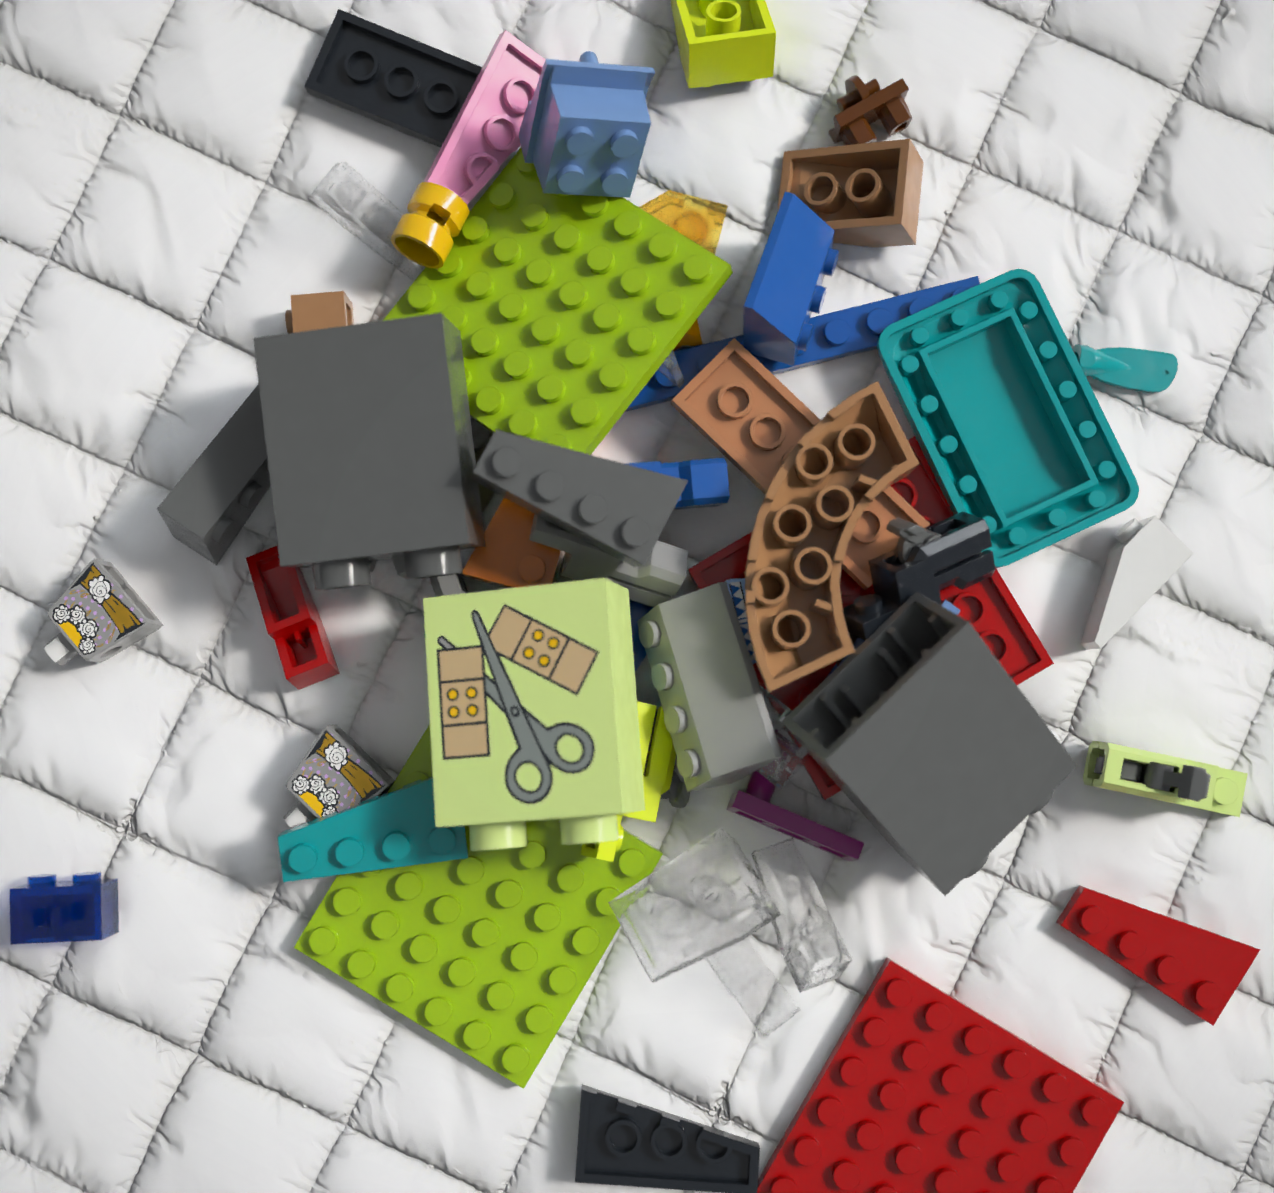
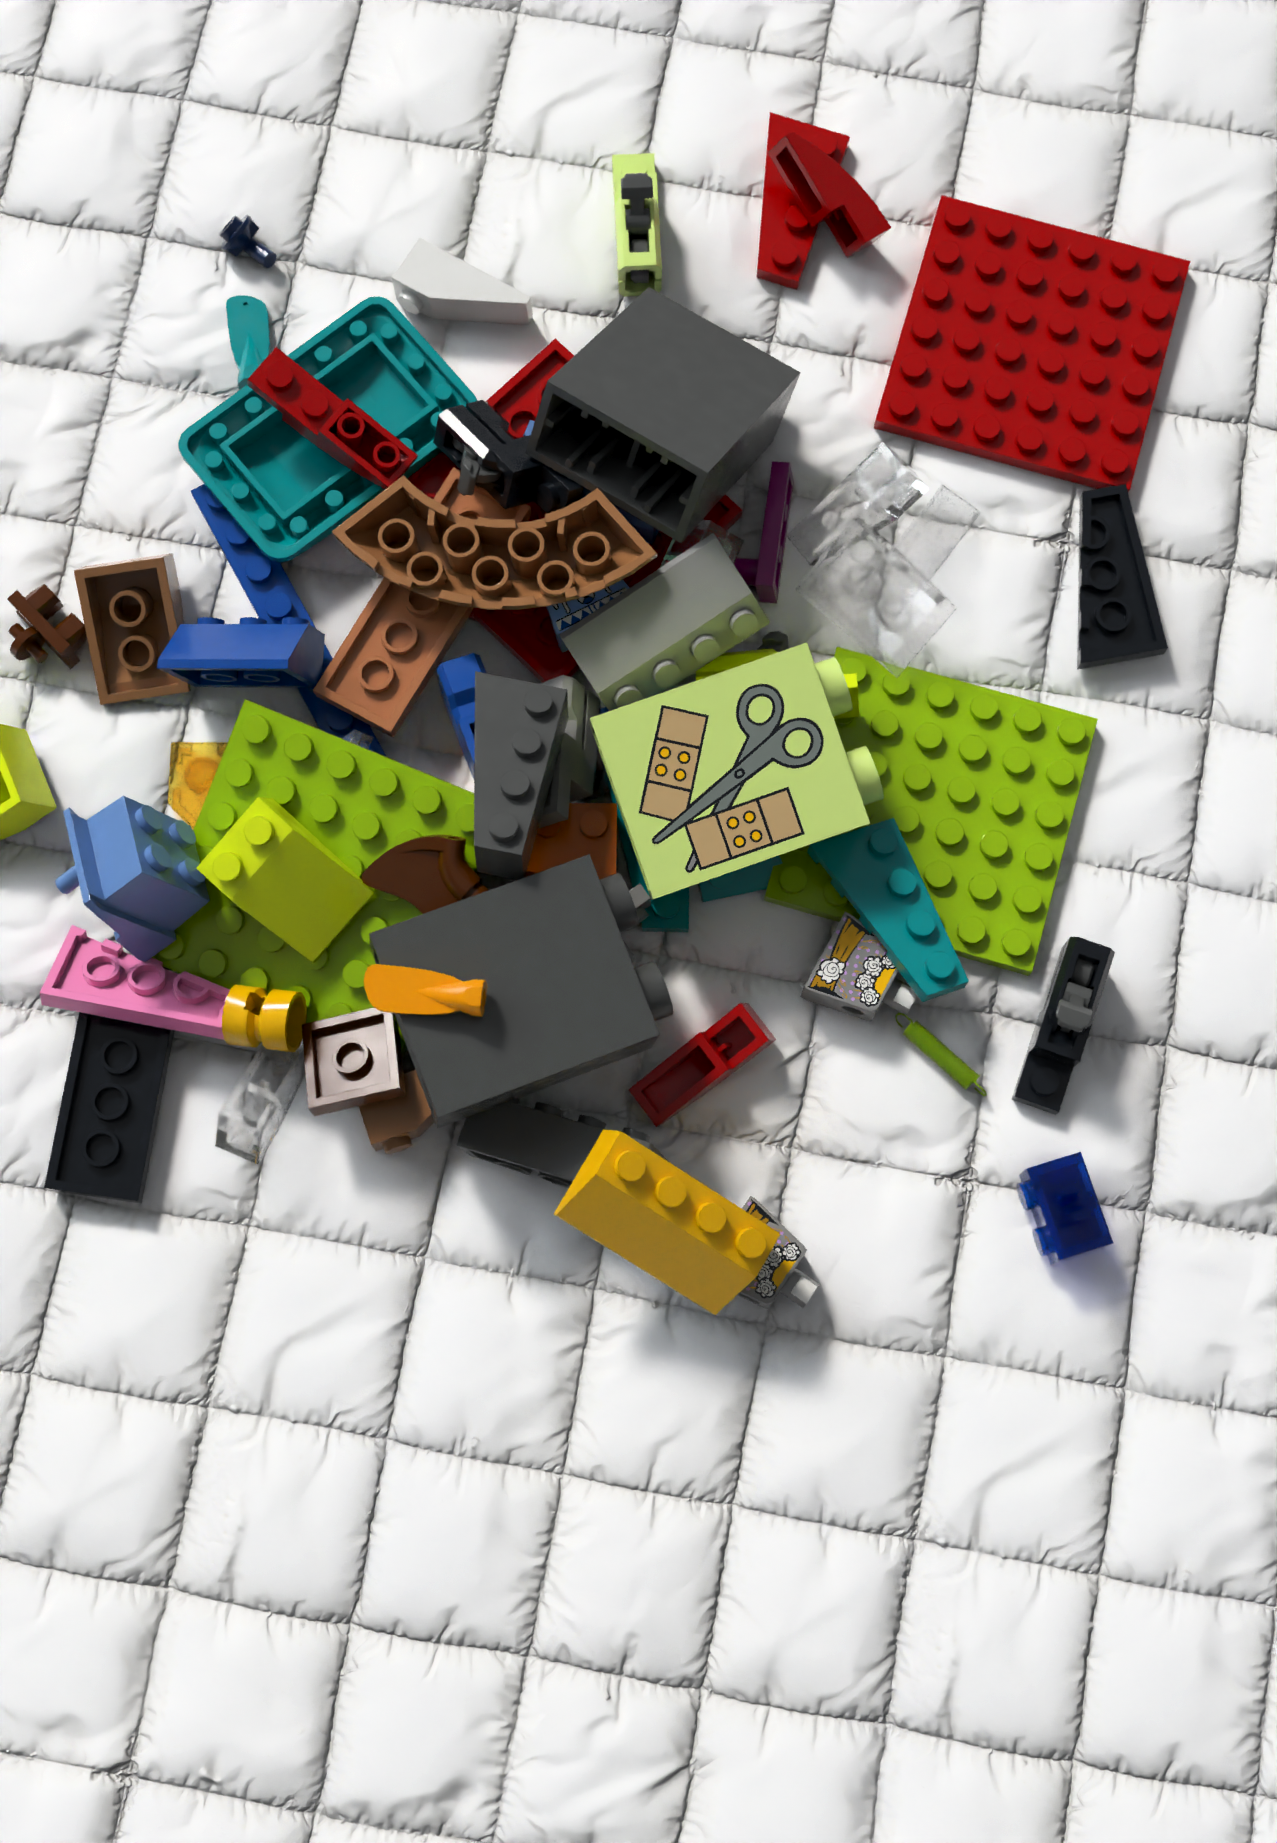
camera: 105 degrees left, 10 degrees down
none -> neon yellow slope [196,797,376,963]
none -> dark blue plate [219,214,277,268]
none -> red slope [247,347,418,489]
none -> plate [302,1007,406,1116]
none -> reddish brown arm [361,835,489,914]
none -> light orange piece [364,964,487,1017]
none -> yellow slope [554,1129,781,1315]
none -> red slope [768,132,892,258]
none -> lime piece [895,1013,987,1096]
none -> black plate [1012,937,1115,1115]

